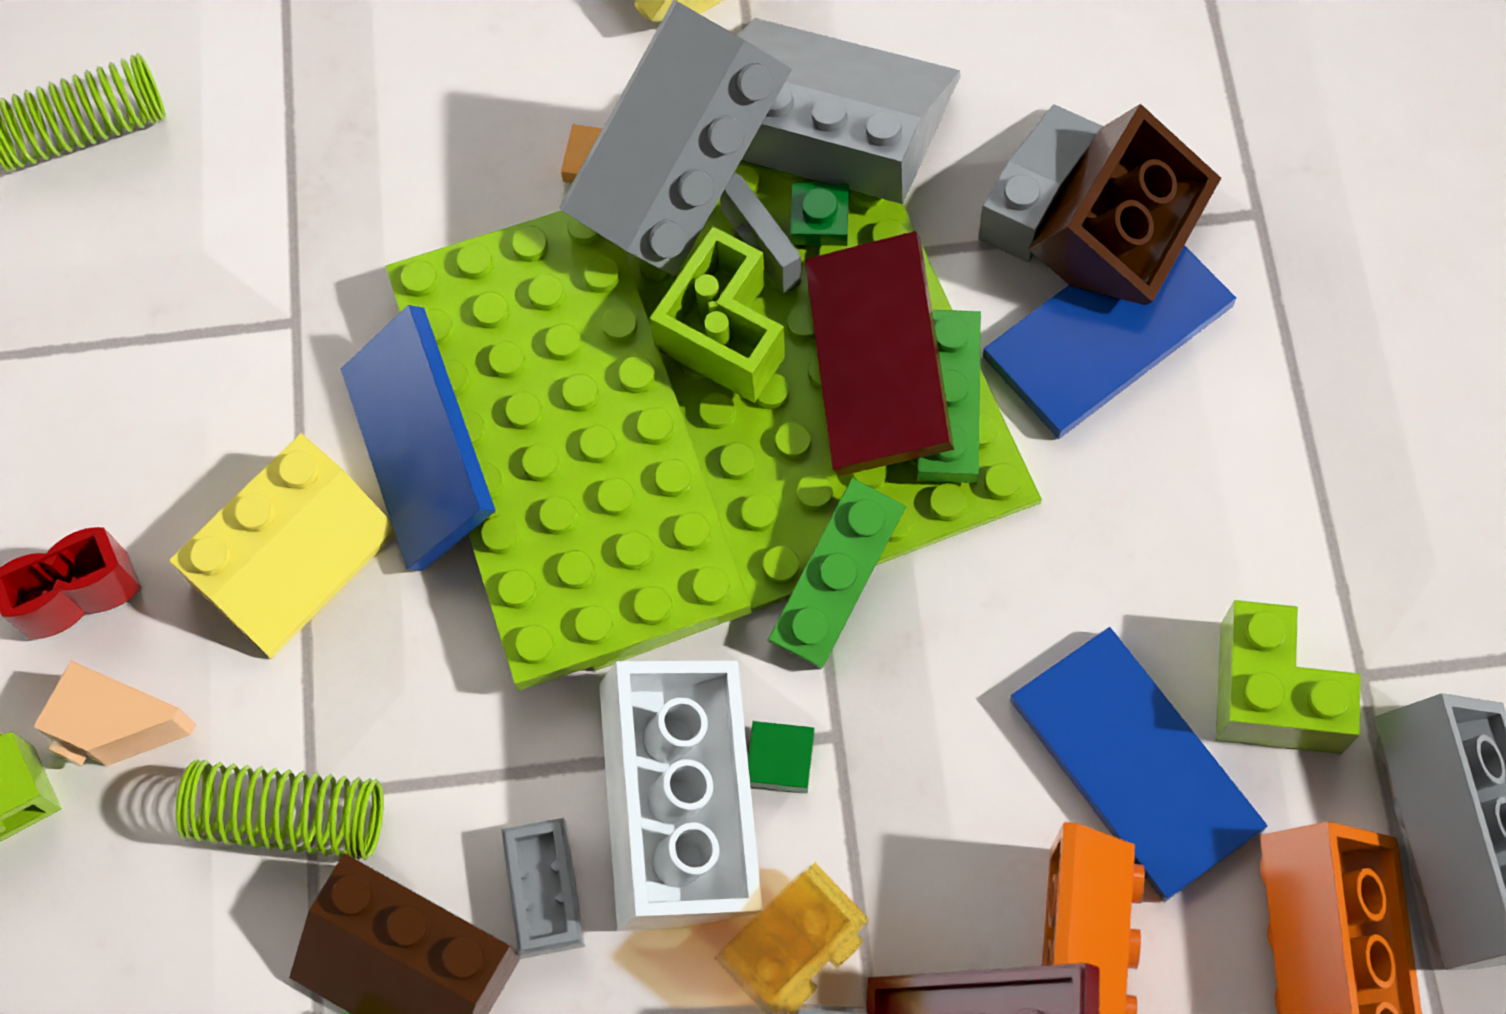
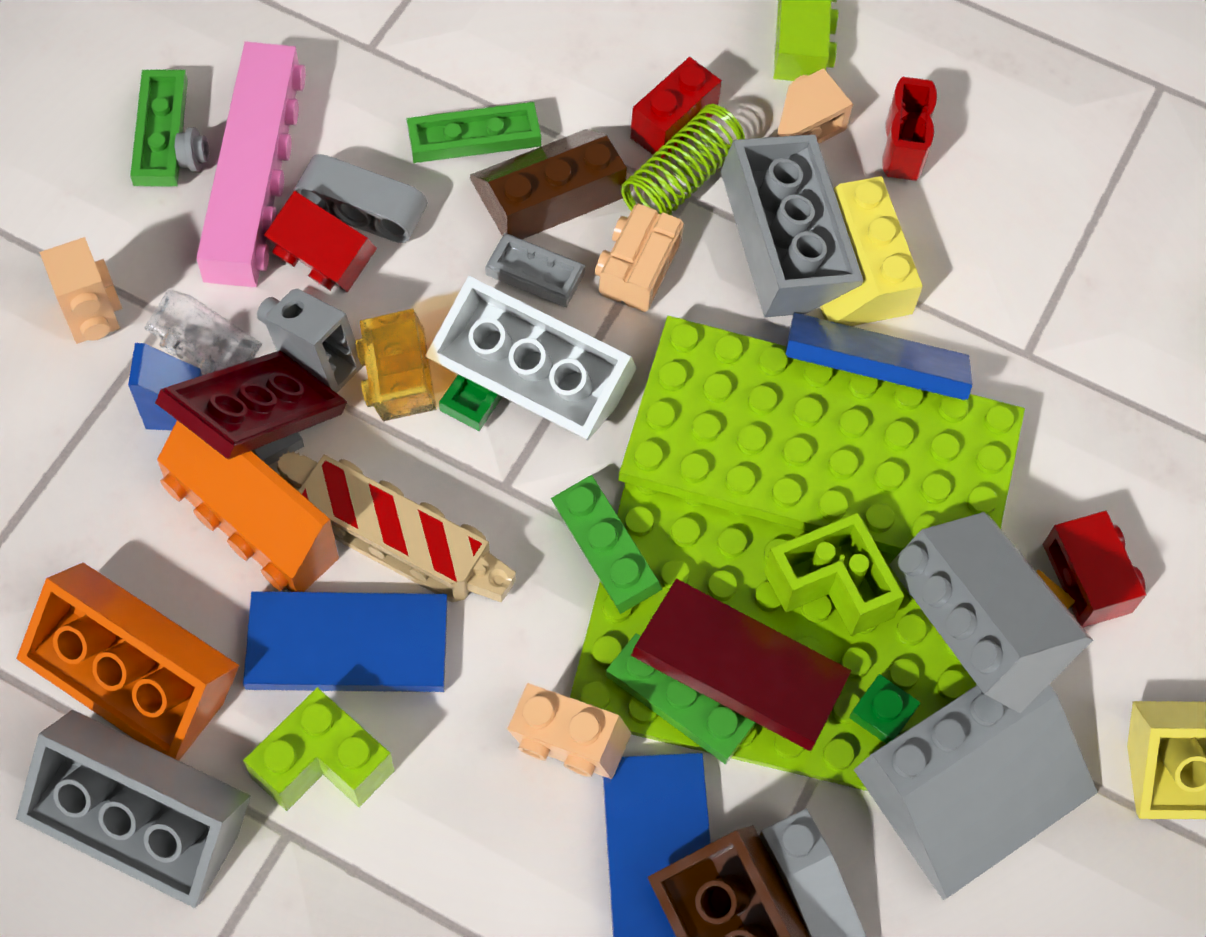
camera: 115 degrees right, 5 degrees down
light grey plate [720,172,801,294] -> none
green tile [748,721,815,793] -> none
none -> tan hinge [277,451,516,603]
none -> green plate [439,375,502,431]
none -> light nougat brick [507,683,631,779]
none -> light nougat brick [595,203,684,312]
none -> red brick [630,57,722,159]
none -> light grey slope [720,134,864,318]
none -> red brick [1042,510,1147,628]

